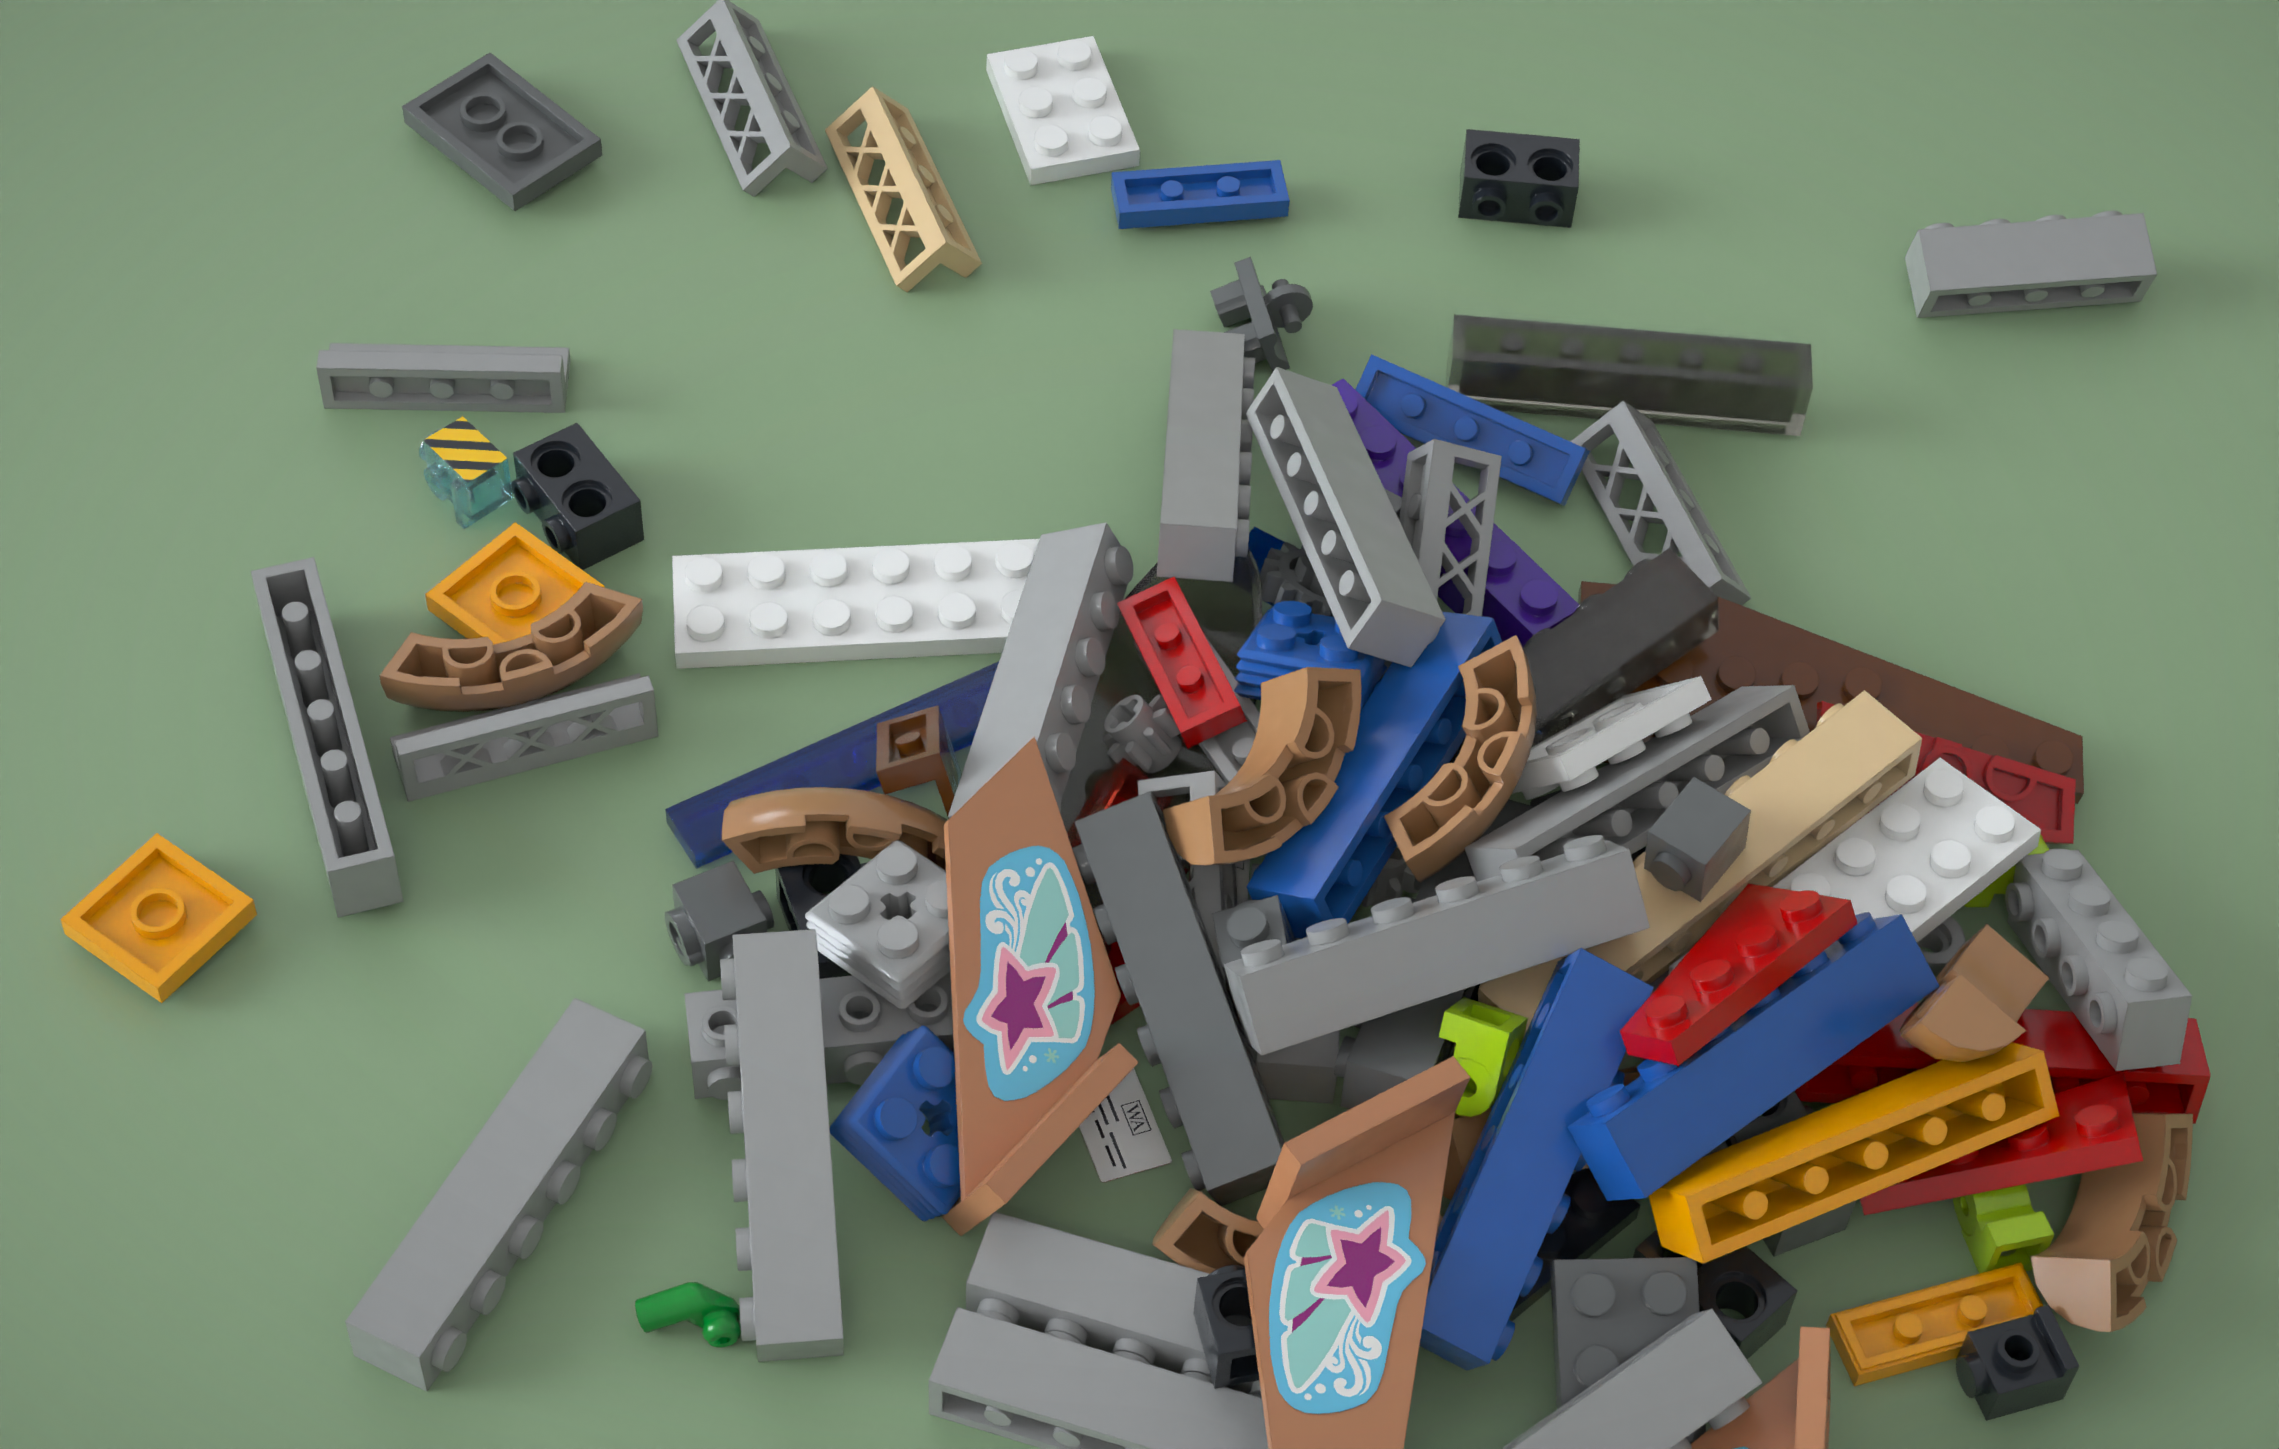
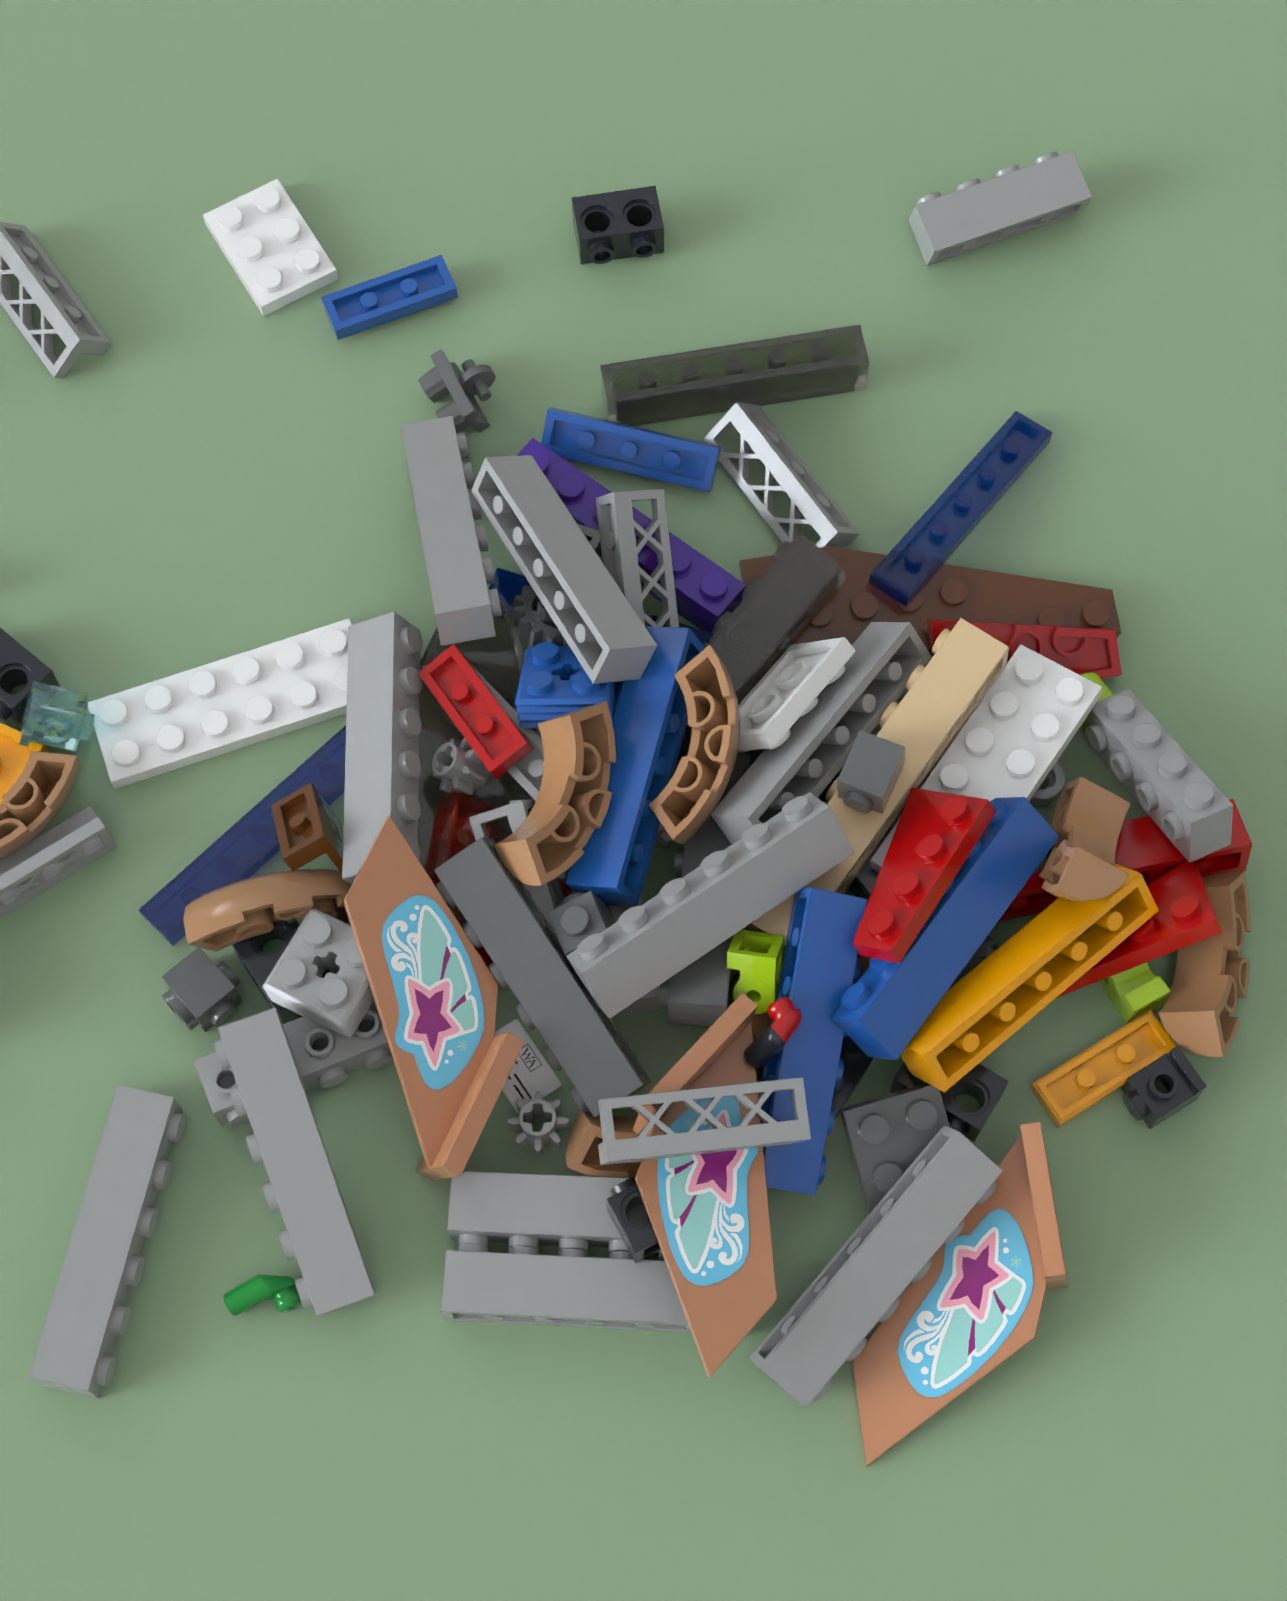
camera: 10 degrees left, 15 degrees up
tan fence [825,86,982,292] -> none
blue brick [829,1025,961,1221] -> none
none -> clear light blue brick [20,681,95,752]
none -> light grey gear [507,1091,570,1157]
none -> light grey fence [598,1077,811,1165]
none -> arm [744,997,802,1068]
none -> clear blue tile [869,411,1053,606]

